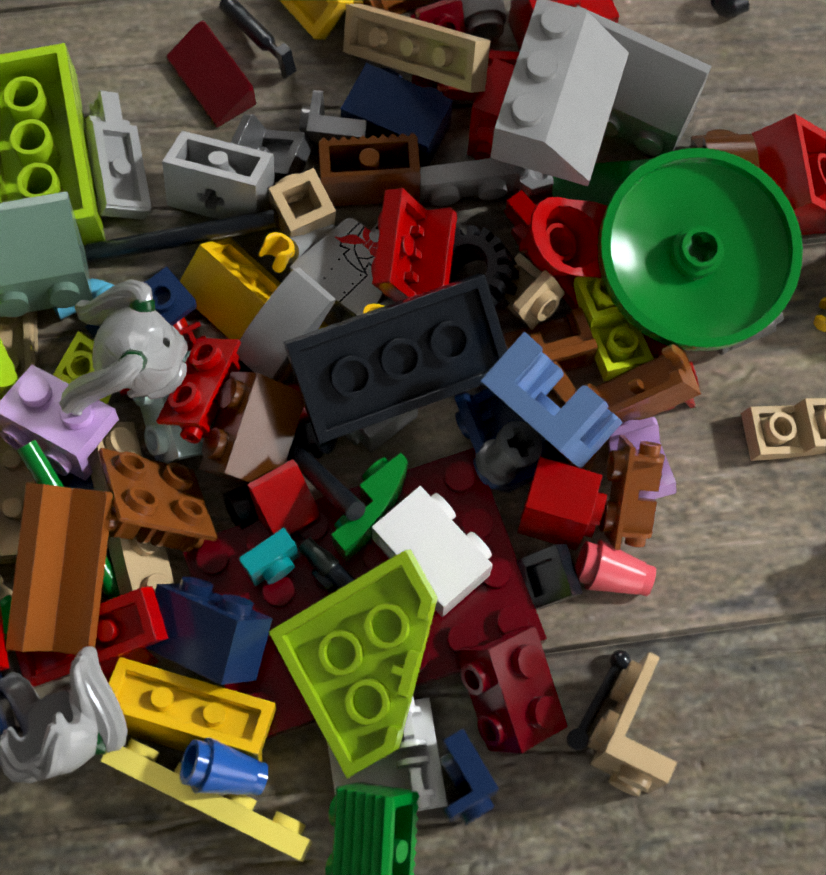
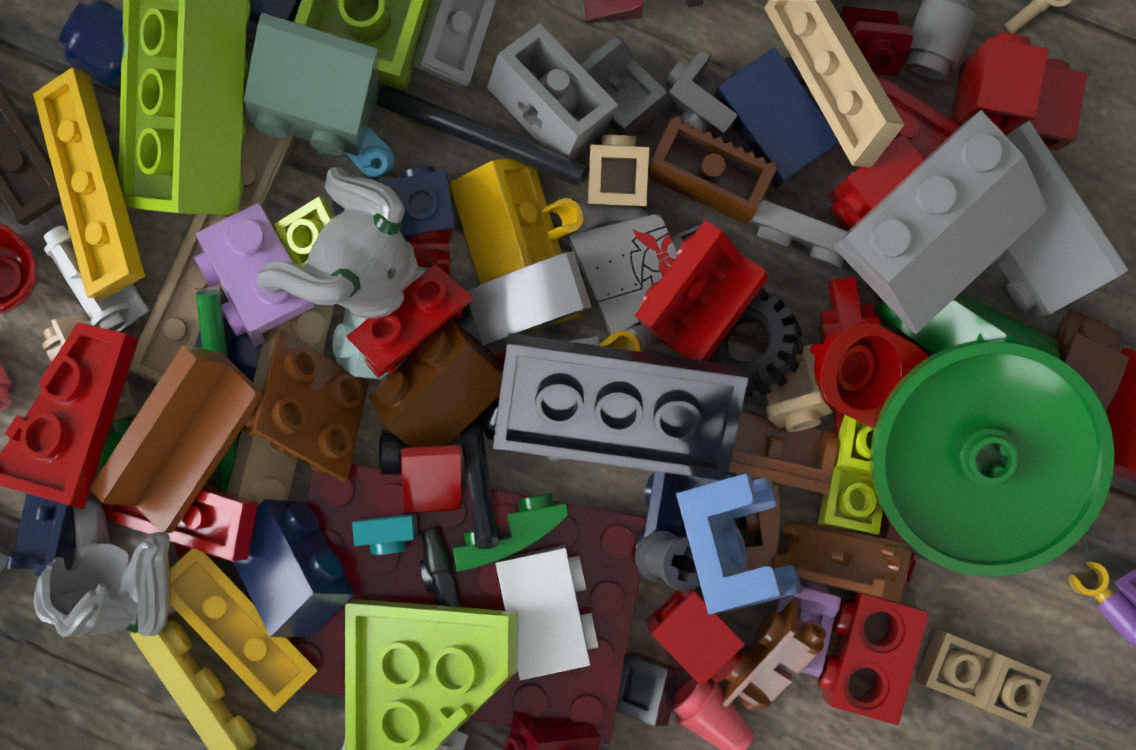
camera: 25 degrees right, 15 degrees up
blue cone [180,737,268,796] -> none
none -> red brick [817,591,929,726]

